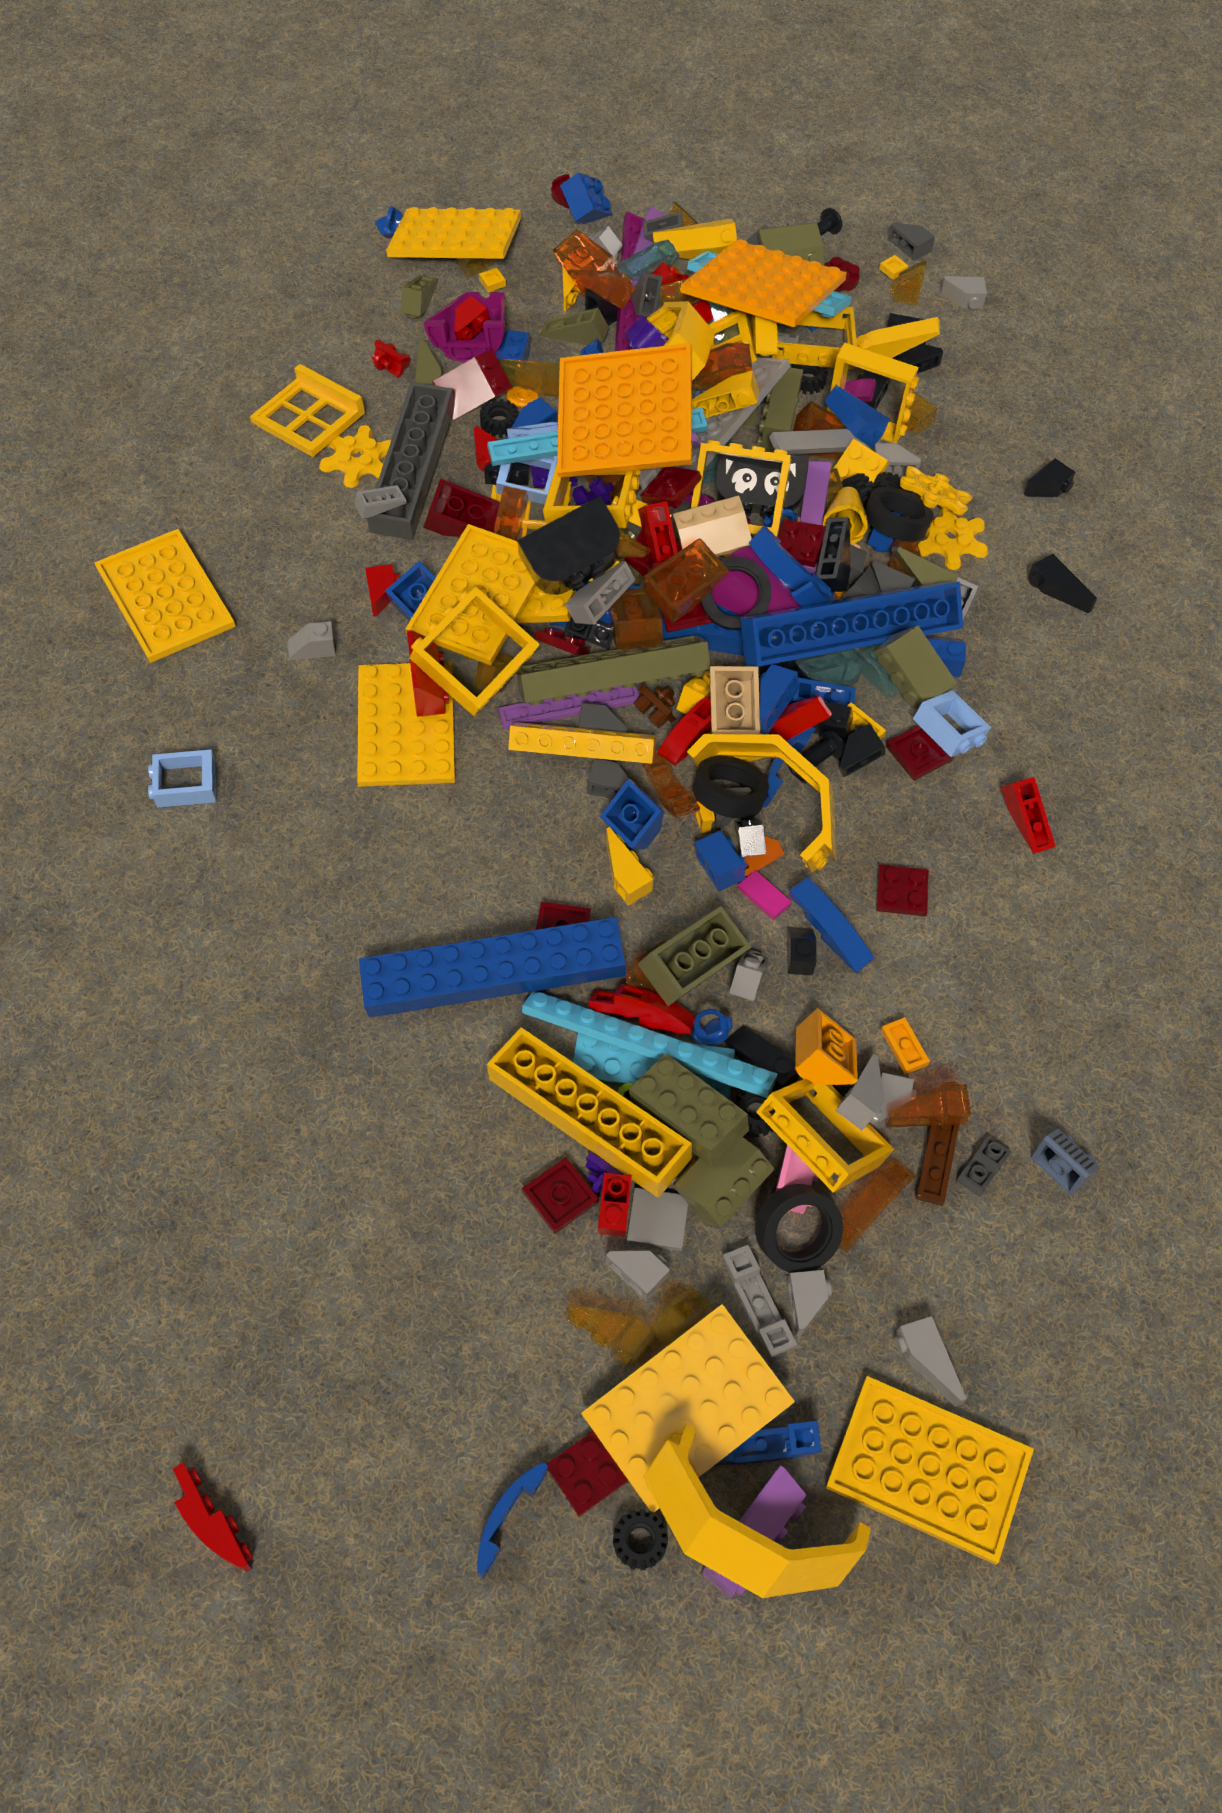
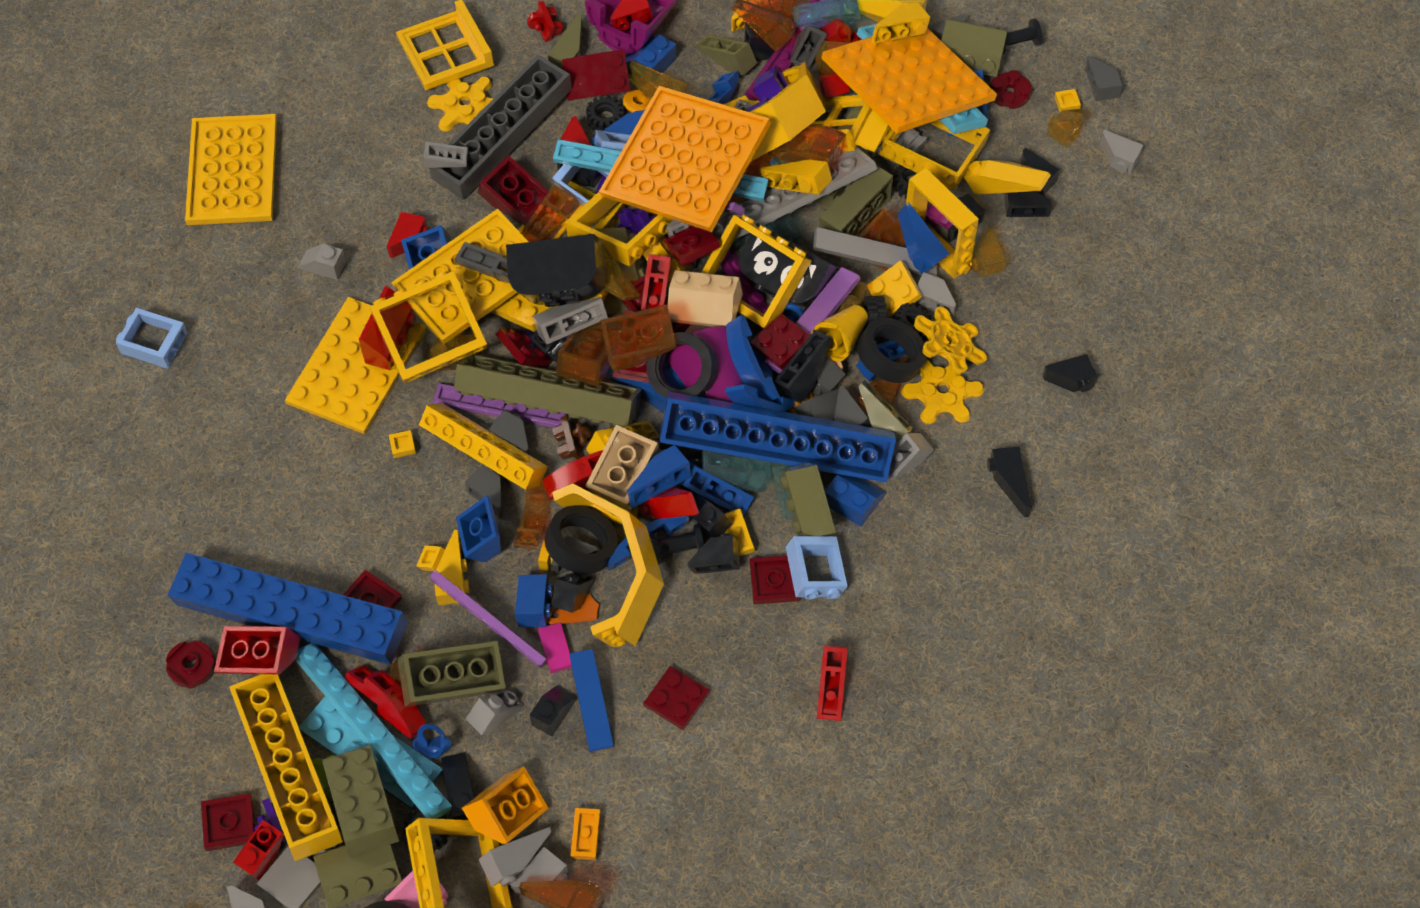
camera: 30 degrees right, 0 degrees up
none -> dark red plate [166,640,216,689]
none -> red slope [214,626,301,675]
none -> yellow plate [389,430,416,458]
none -> yellow plate [416,546,445,571]
none -> medium lavender tile [430,570,547,668]
none -> dark grey hinge [454,242,509,283]
none -> yellow slope [871,2,930,44]

